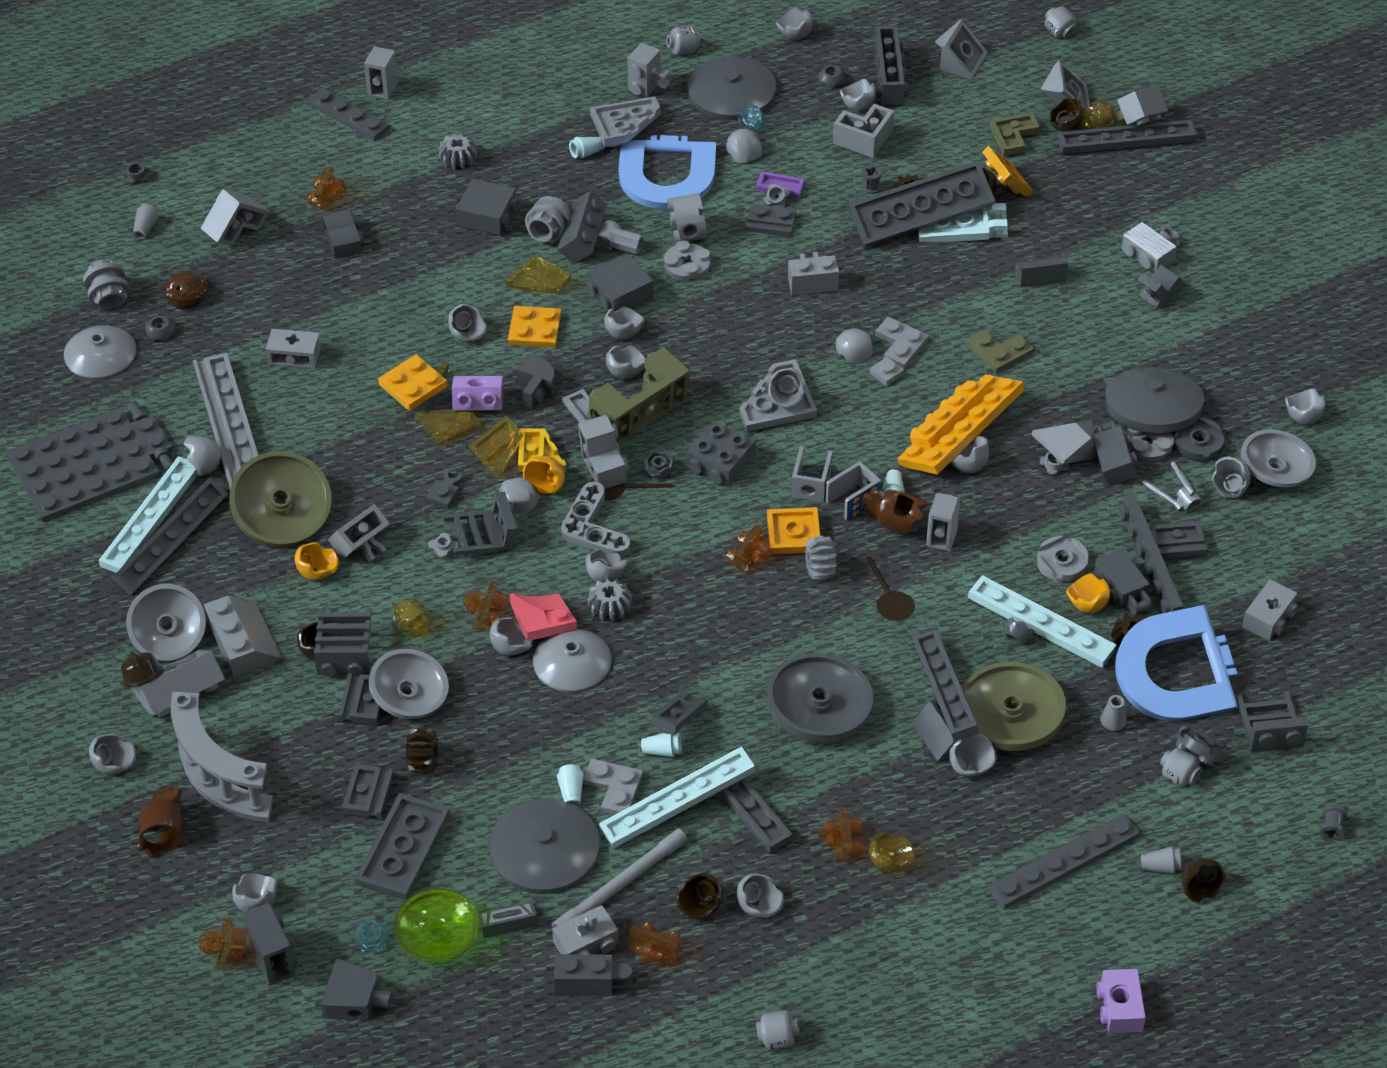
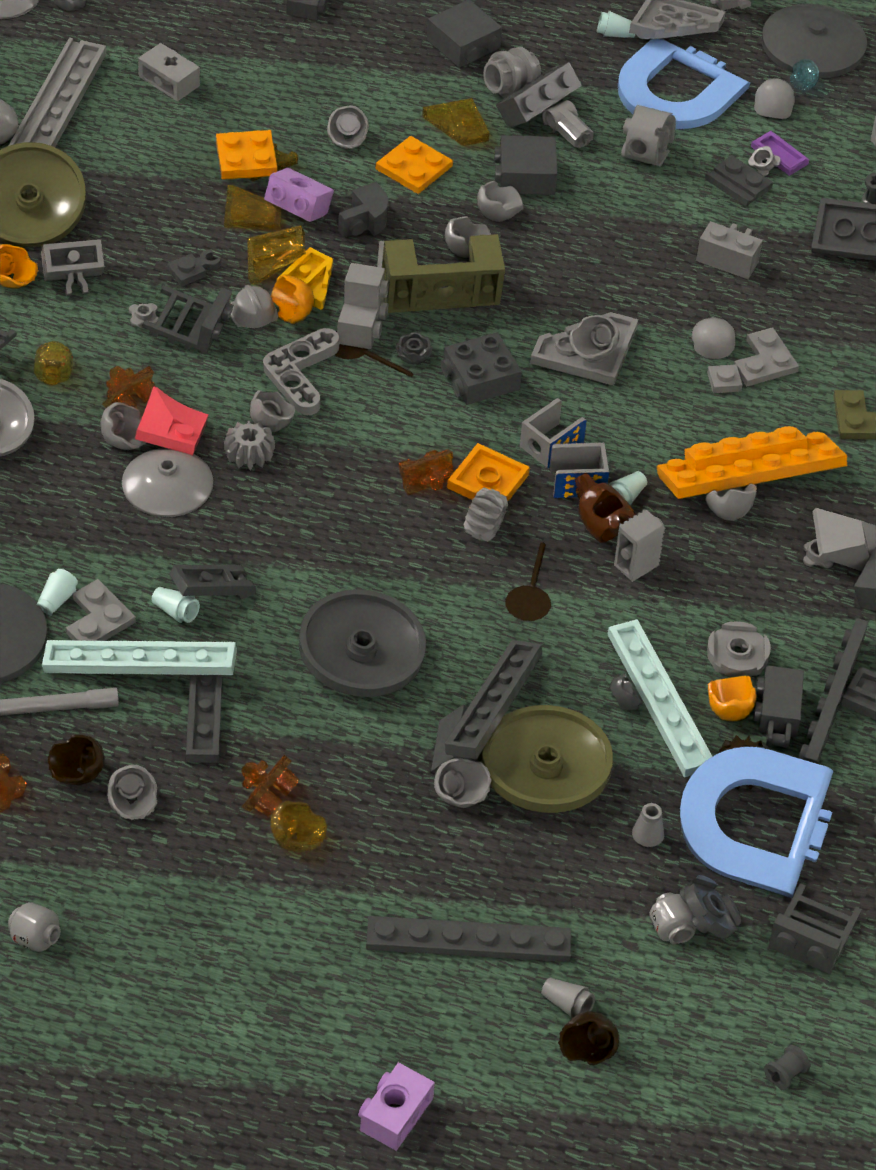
camera: 30 degrees right, 0 degrees up
light grey plate [664,240,710,281] -> none

